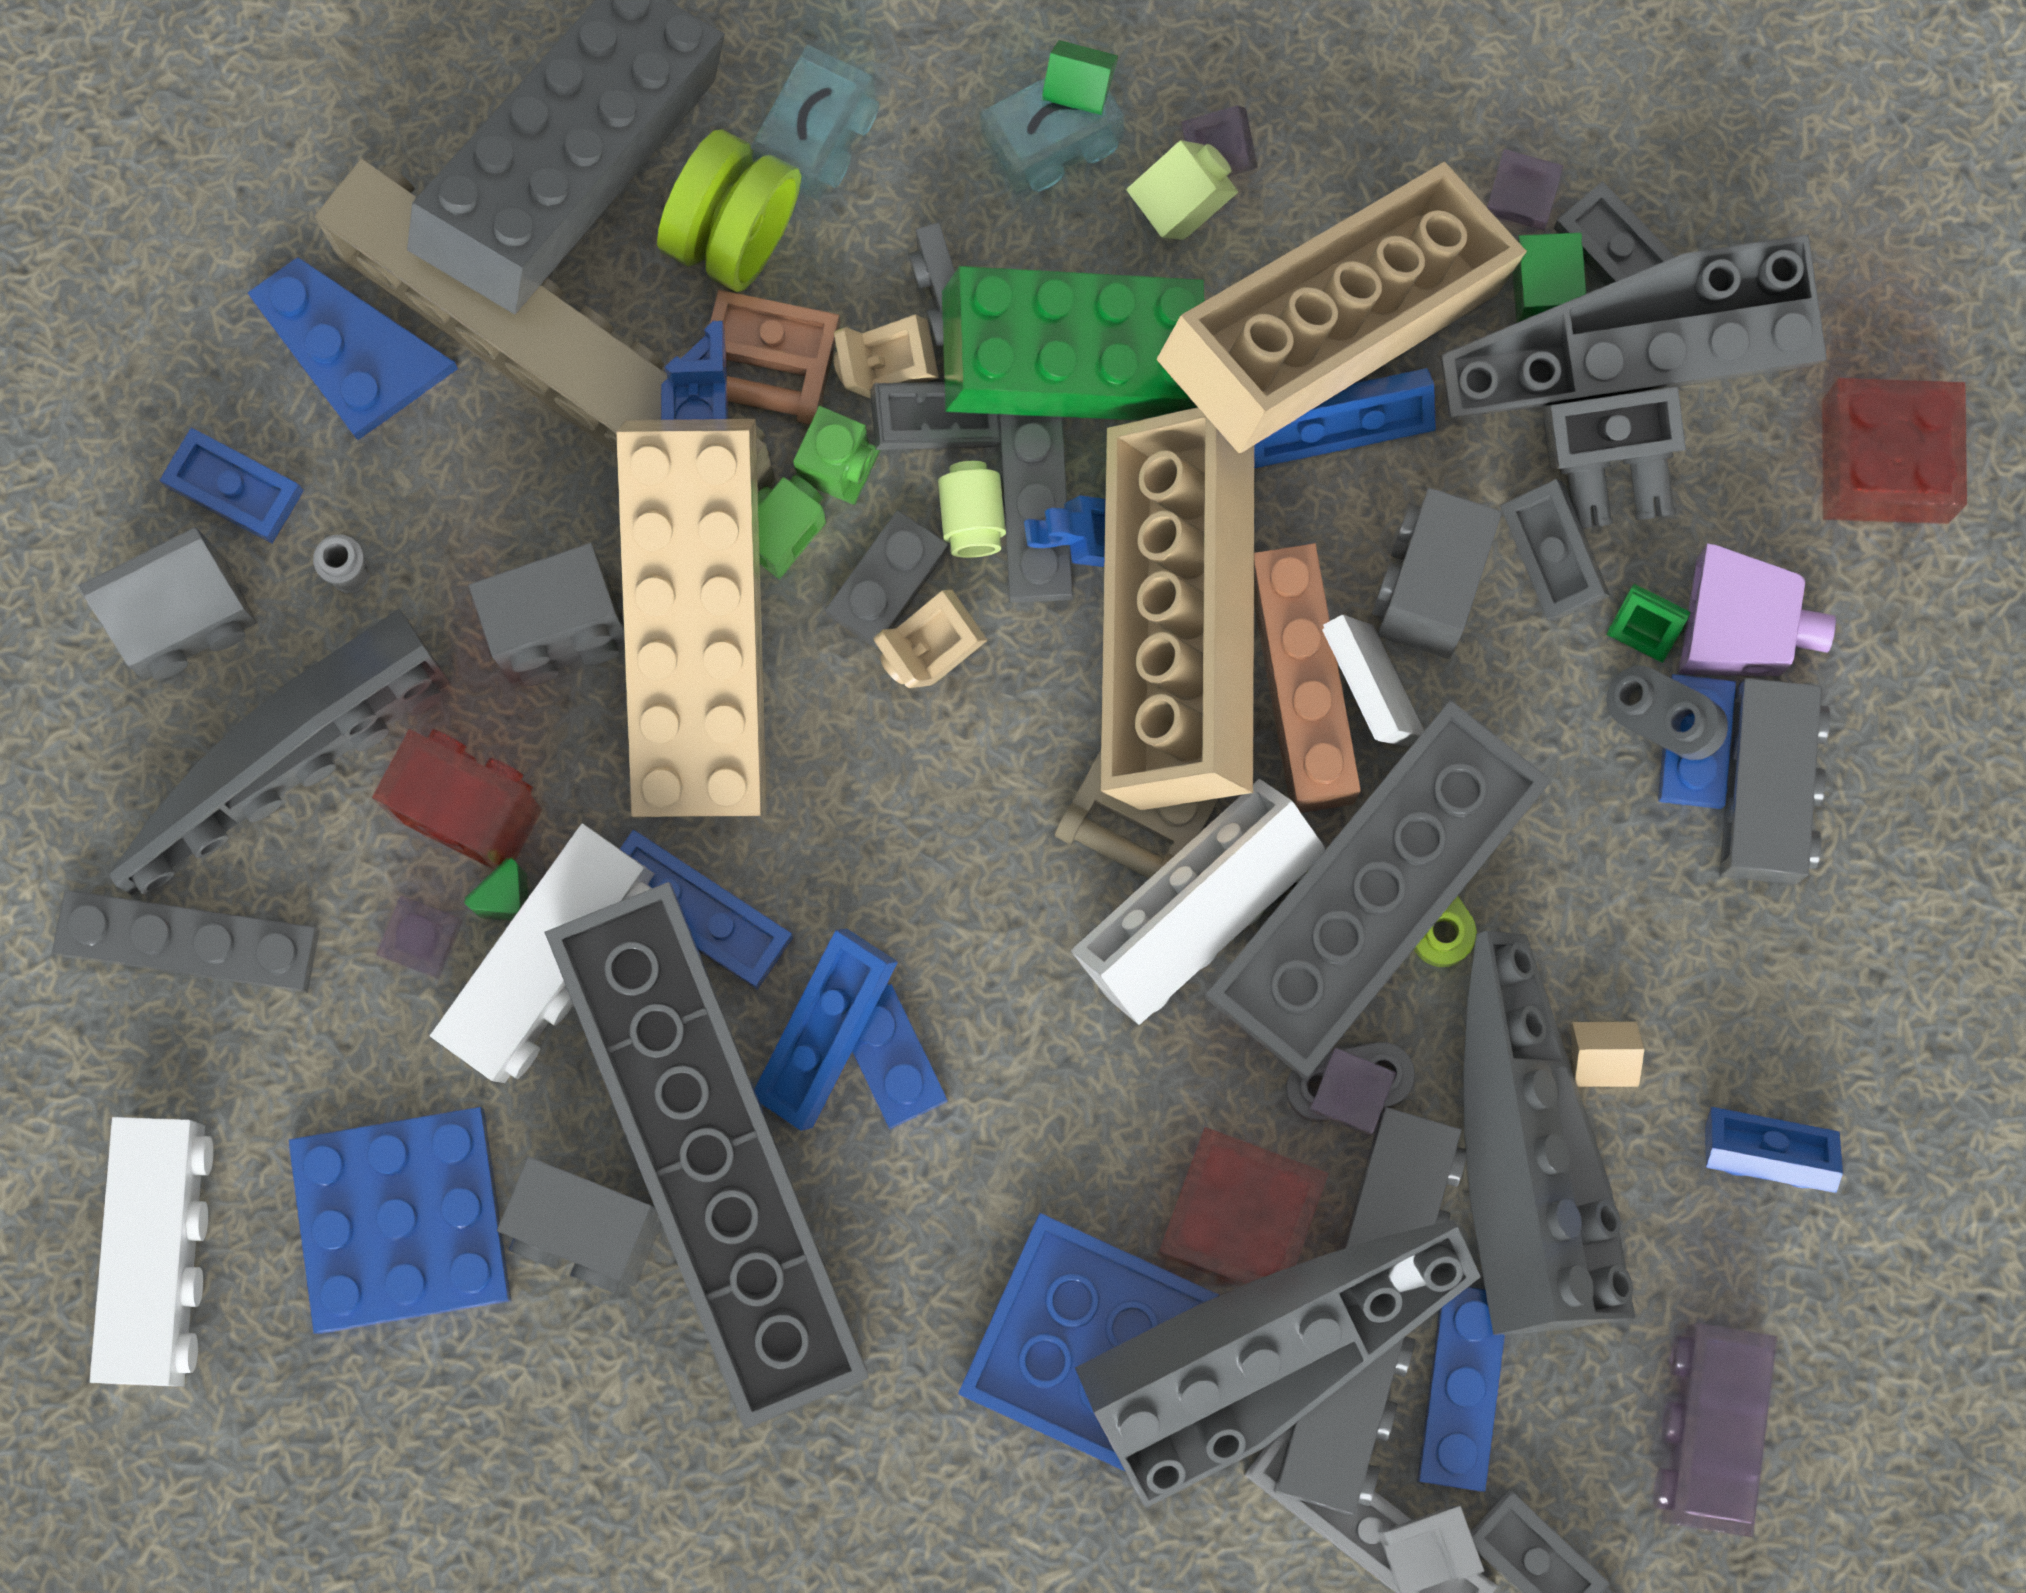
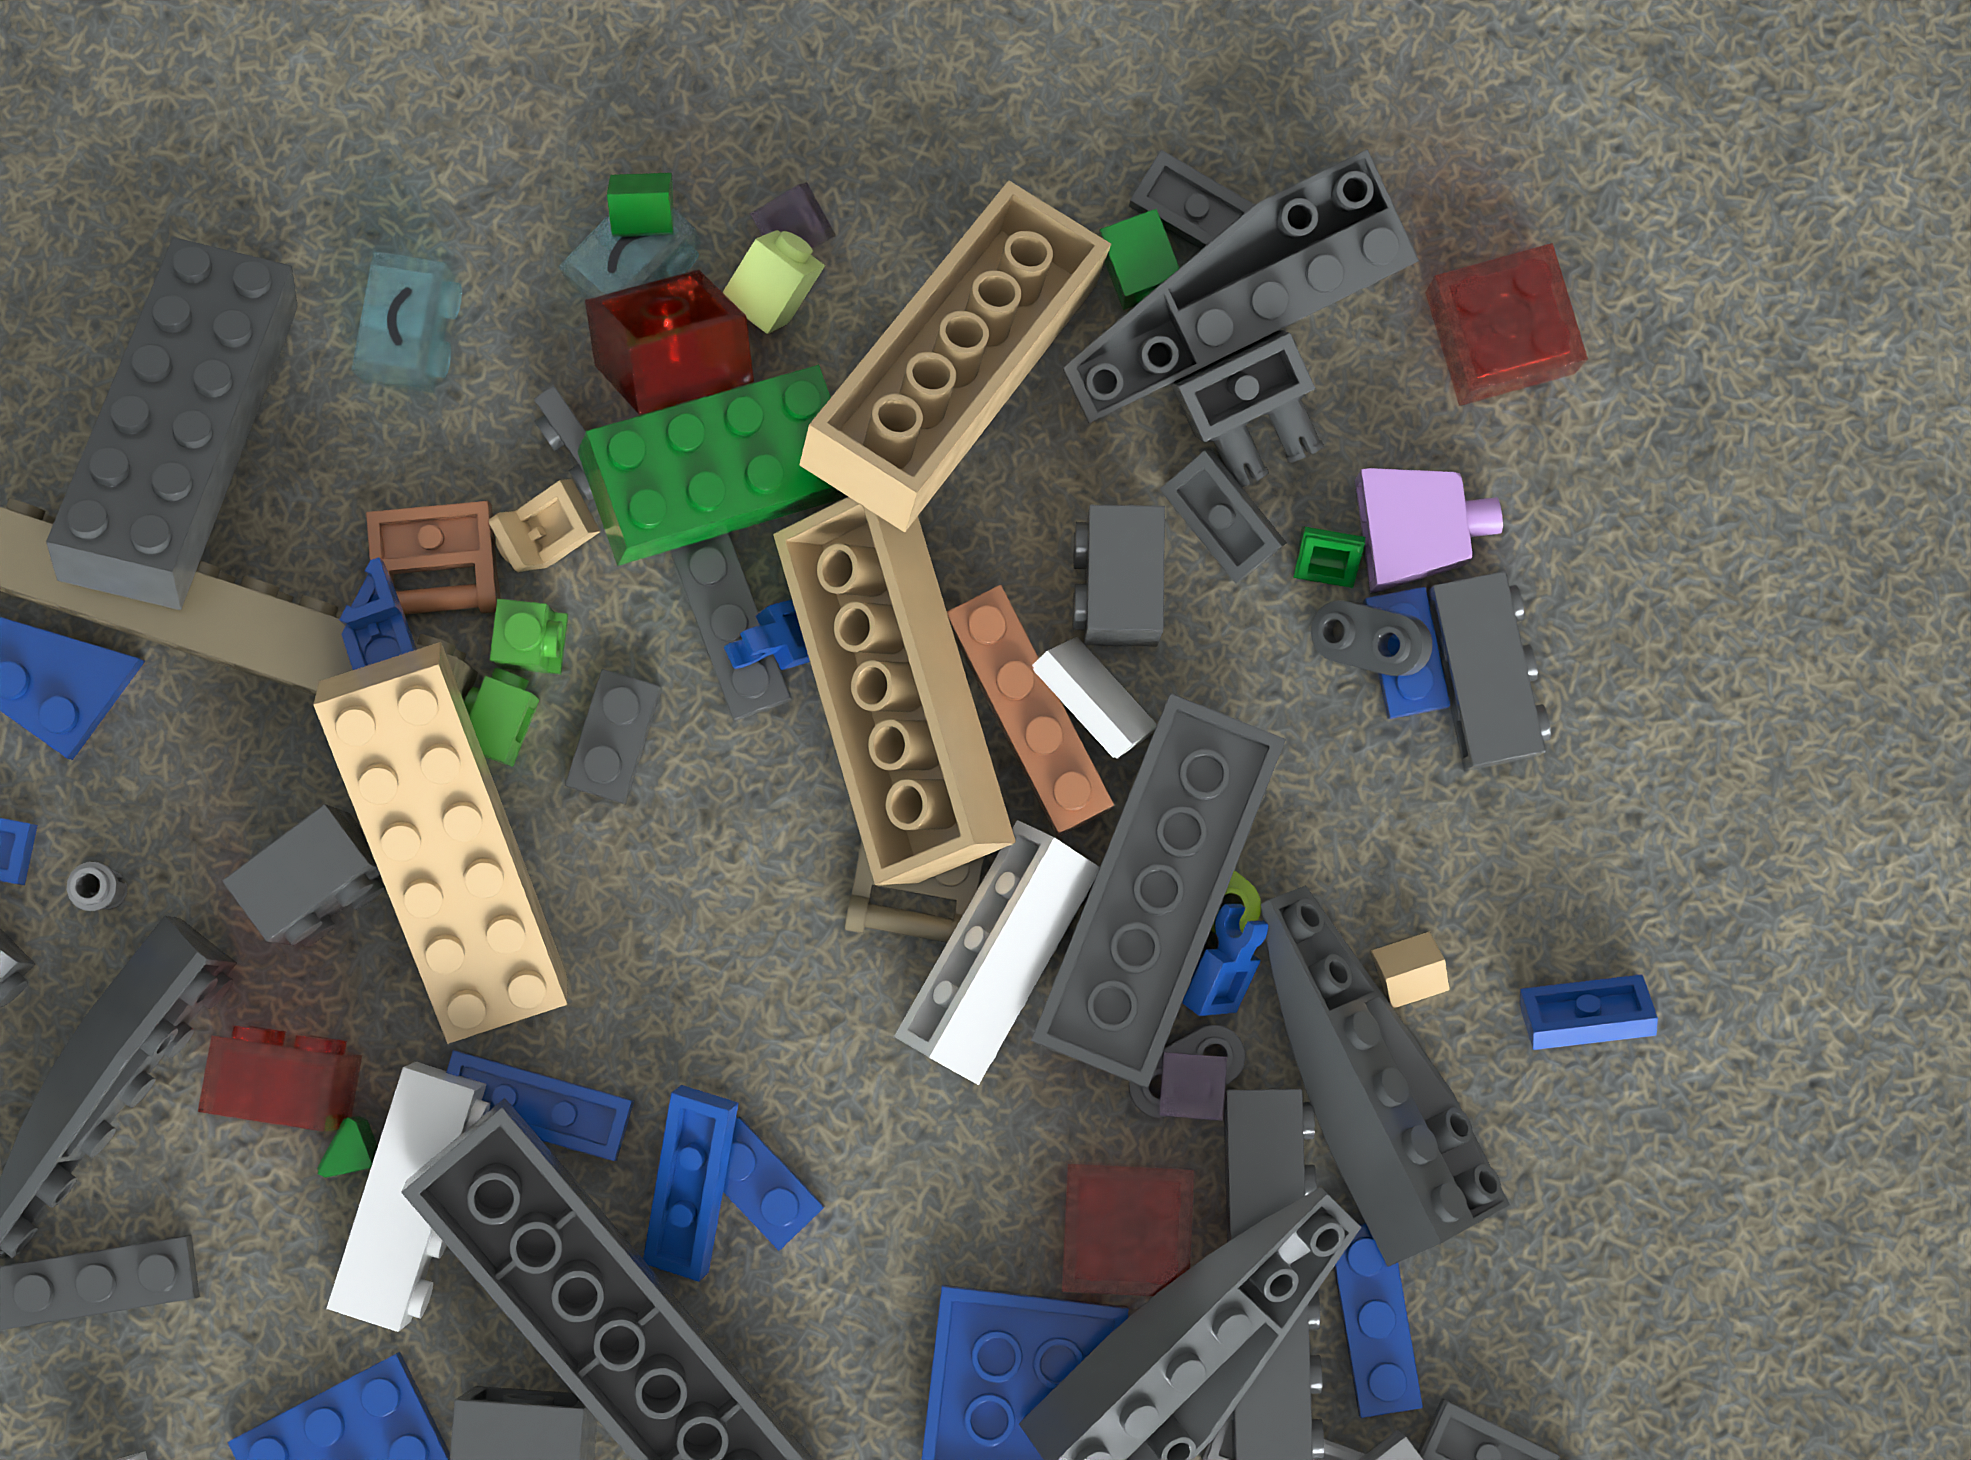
camera: 20 degrees left, 5 degrees up
clear purple plate [376,895,463,980] -> none
lime wheel [657,129,801,292] -> none
dark grey plate [870,382,1001,450] -> none
tan bracket [873,590,988,688] -> none
yellowish green brick [938,461,1006,558] -> none
blue plate [1254,368,1436,468] -> none
clear purple plate [1487,149,1564,230] -> none
clear purple brick [1653,1323,1777,1537] -> none
none -> clear red brick [585,269,754,415]
none -> blue plate [1182,904,1268,1016]

